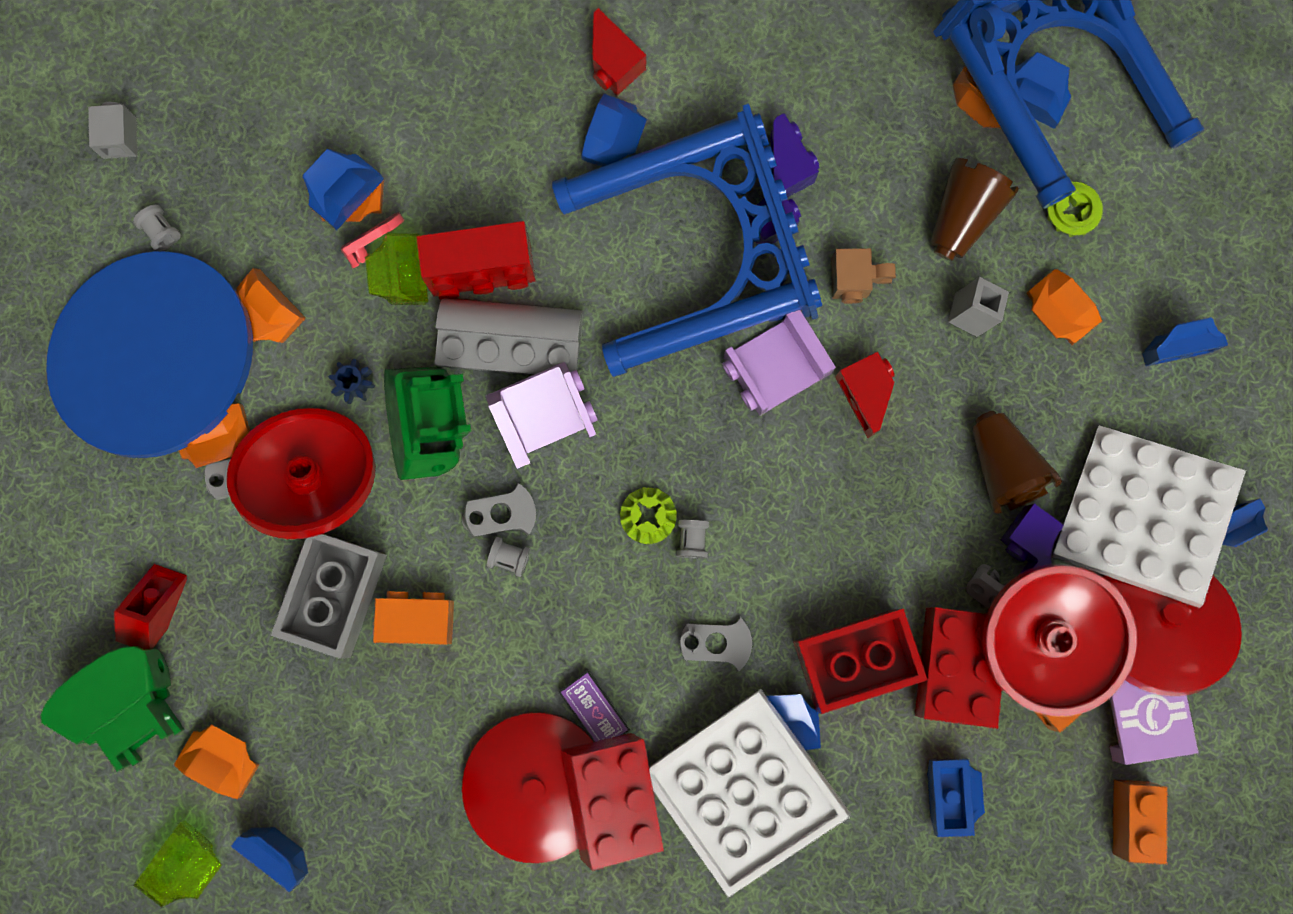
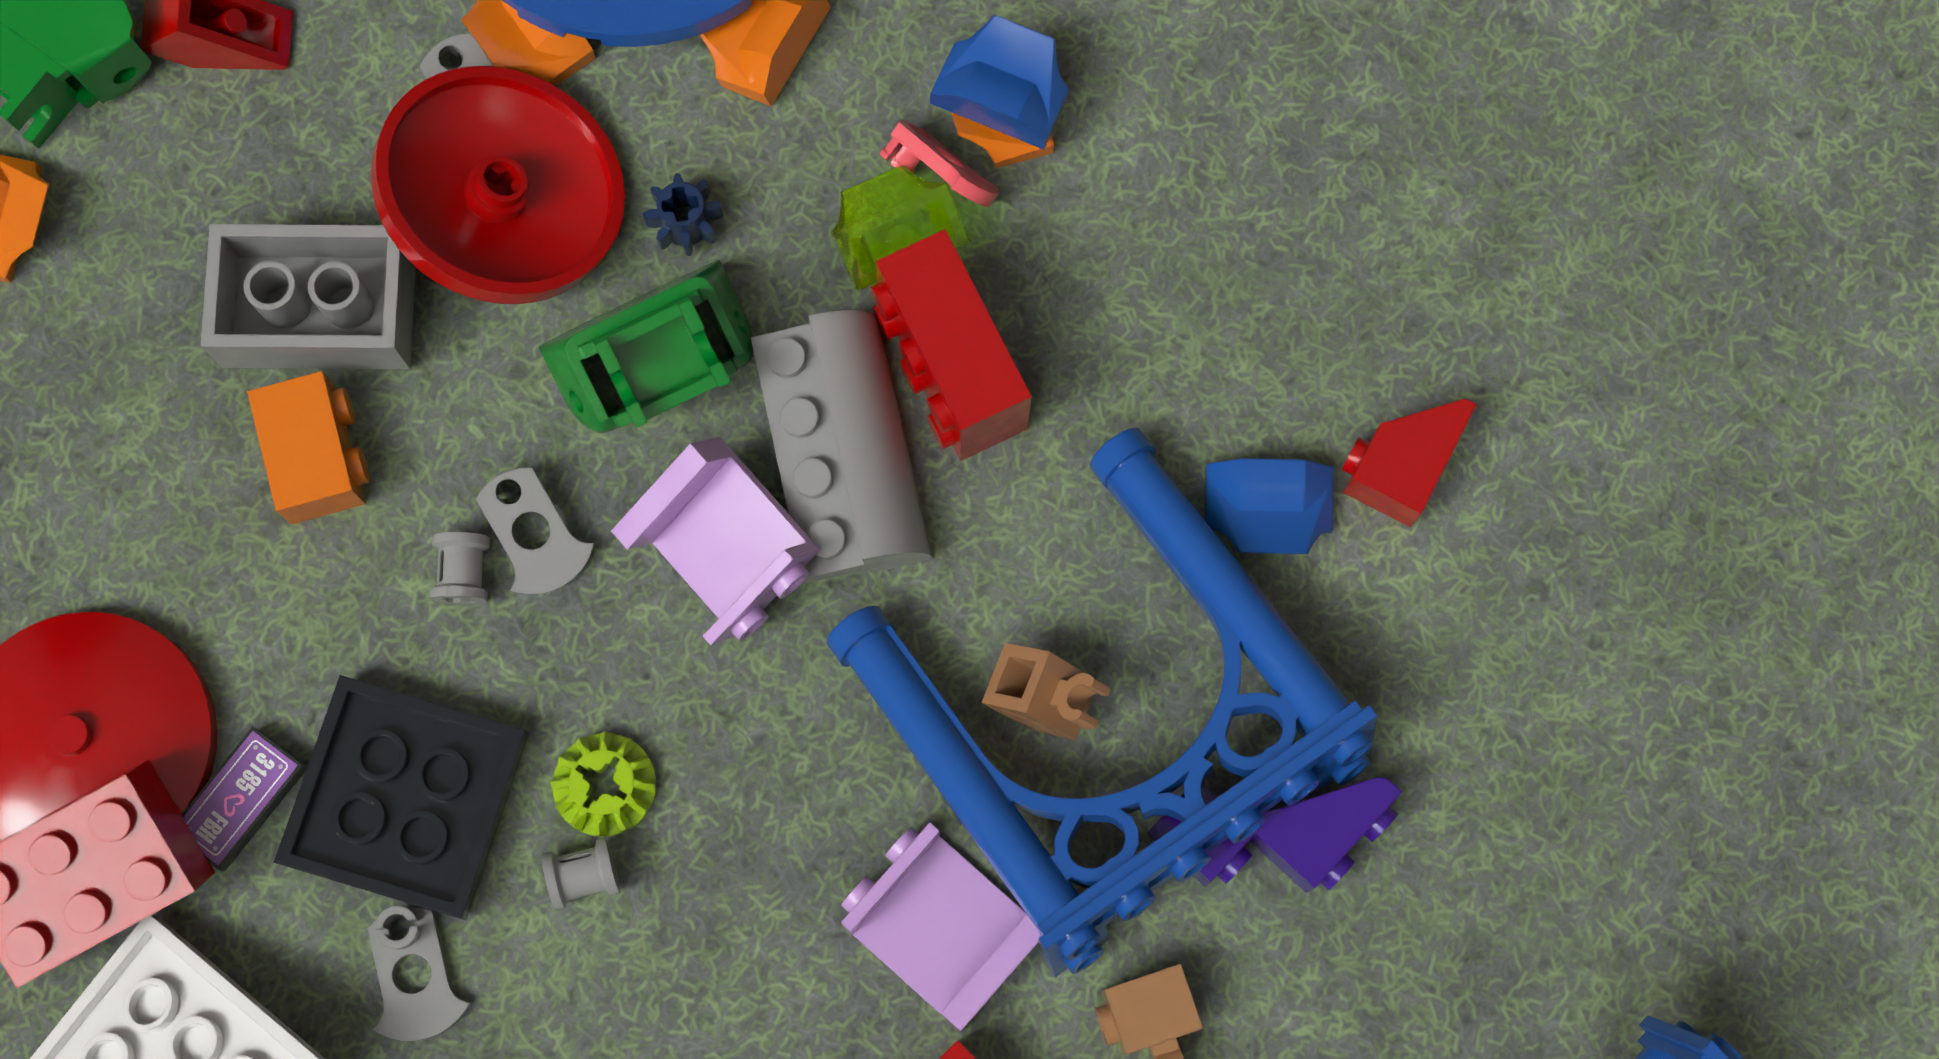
camera: 70 degrees right, 5 degrees down
none -> black plate [274,675,529,921]
none -> medium nougat brick [981,643,1111,741]

